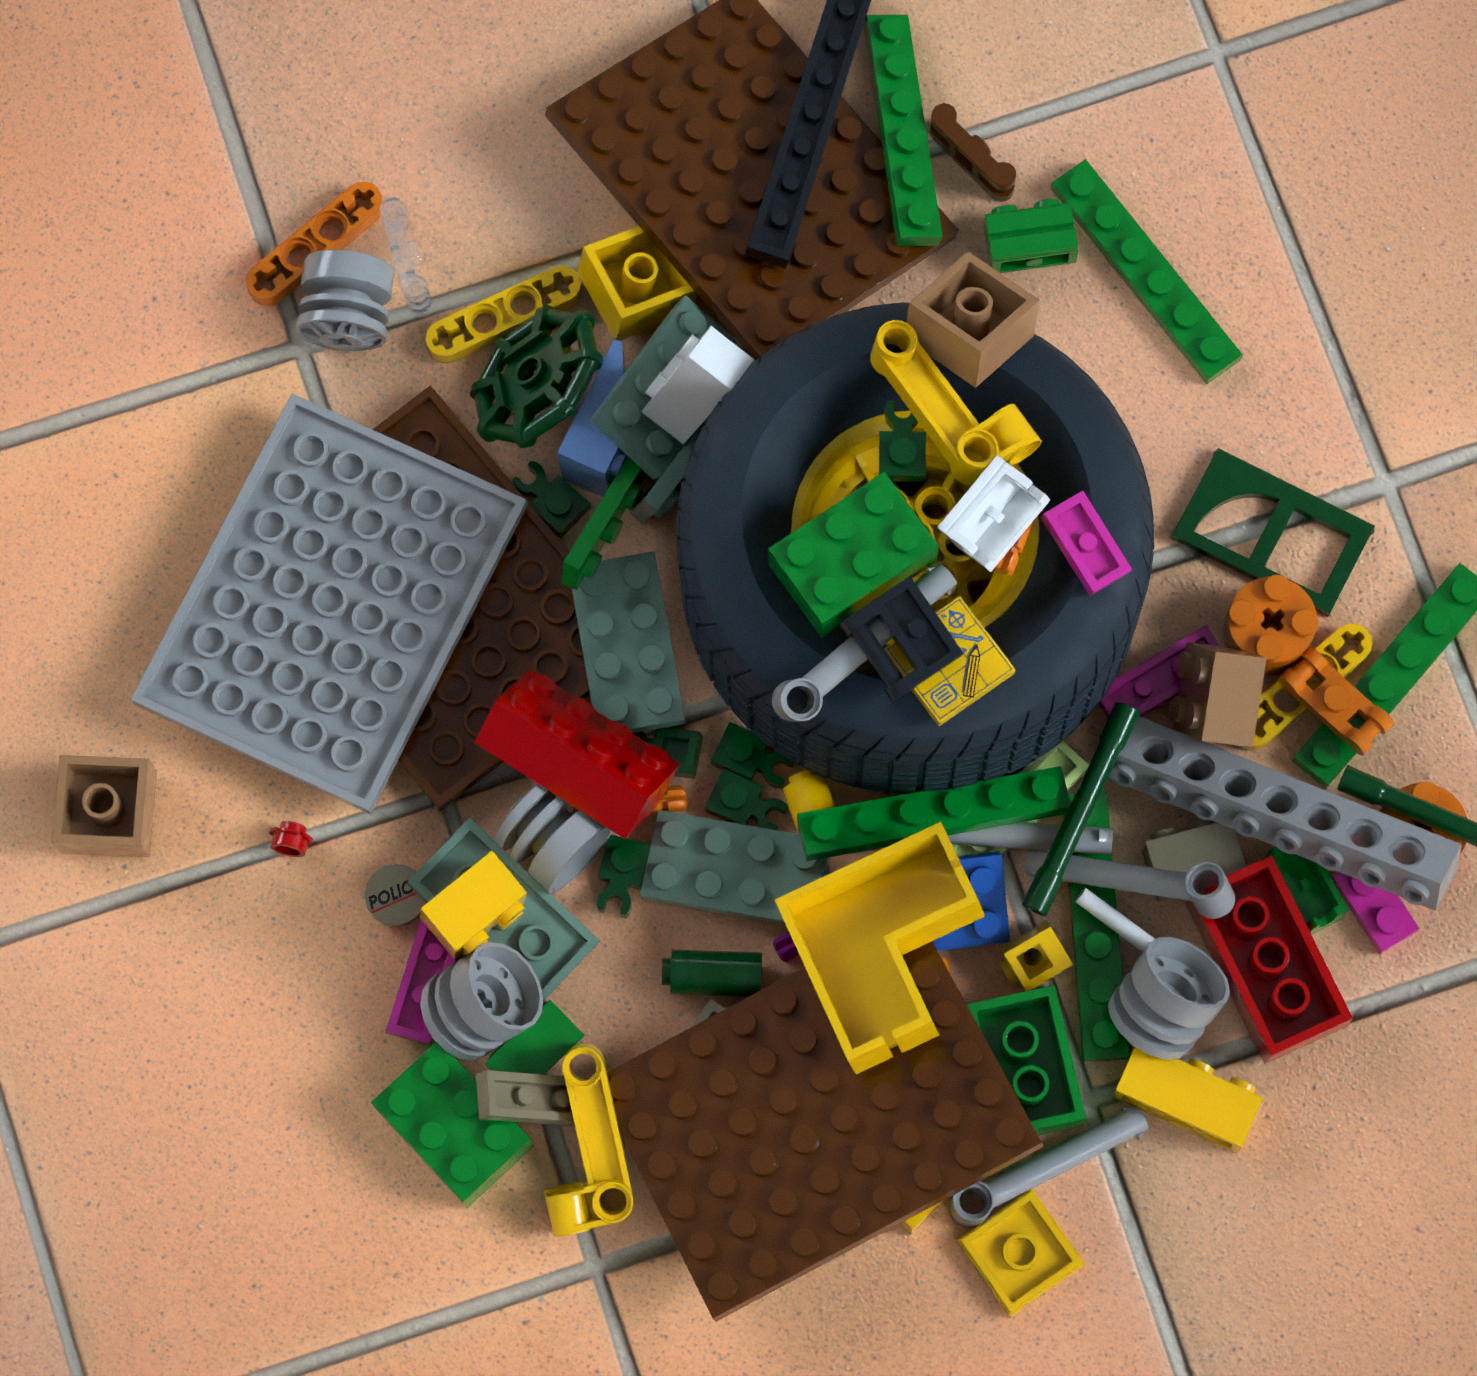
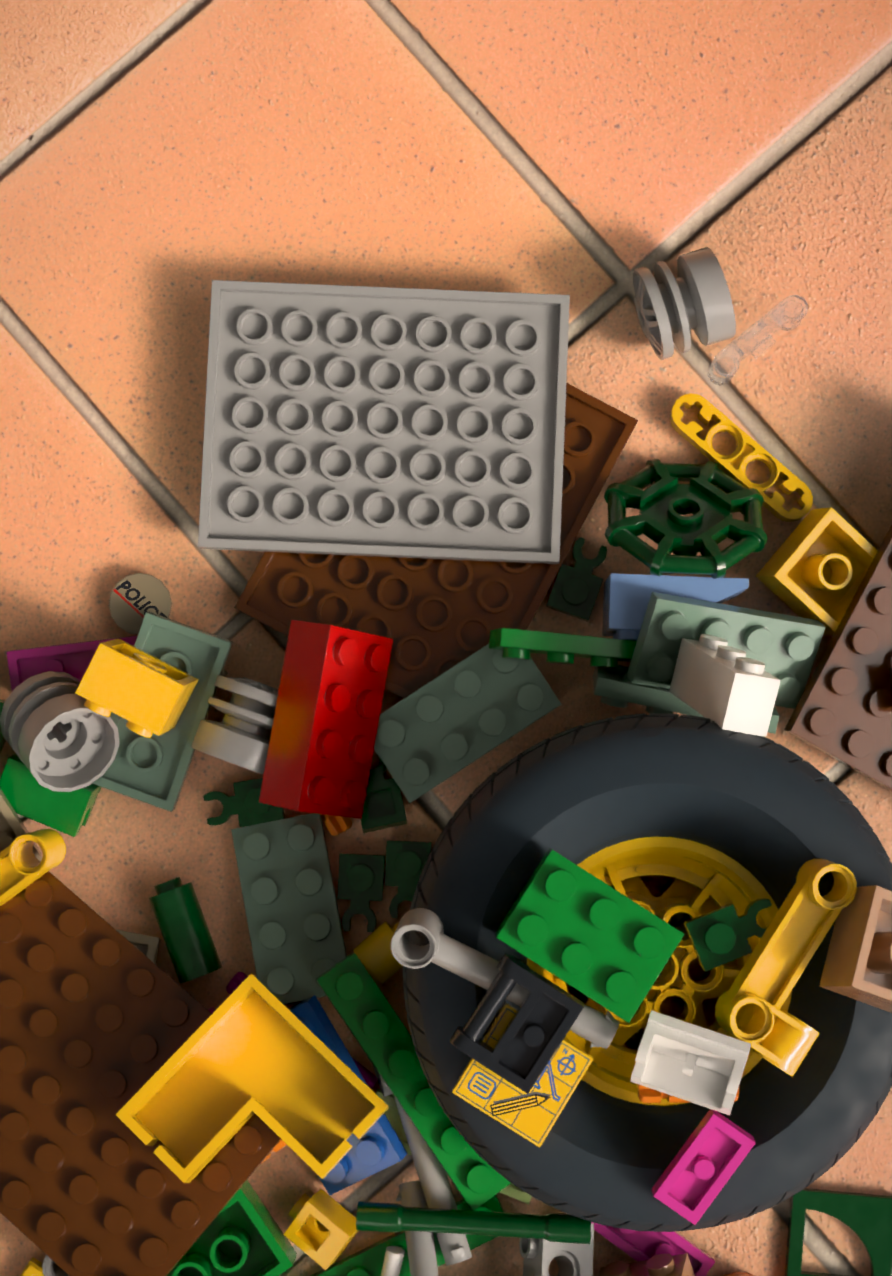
camera: 65 degrees right, 10 degrees up
medium nougat brick [51,755,157,857] -> none
orange beam [246,181,384,306] -> none
red plate [269,821,313,857] -> none

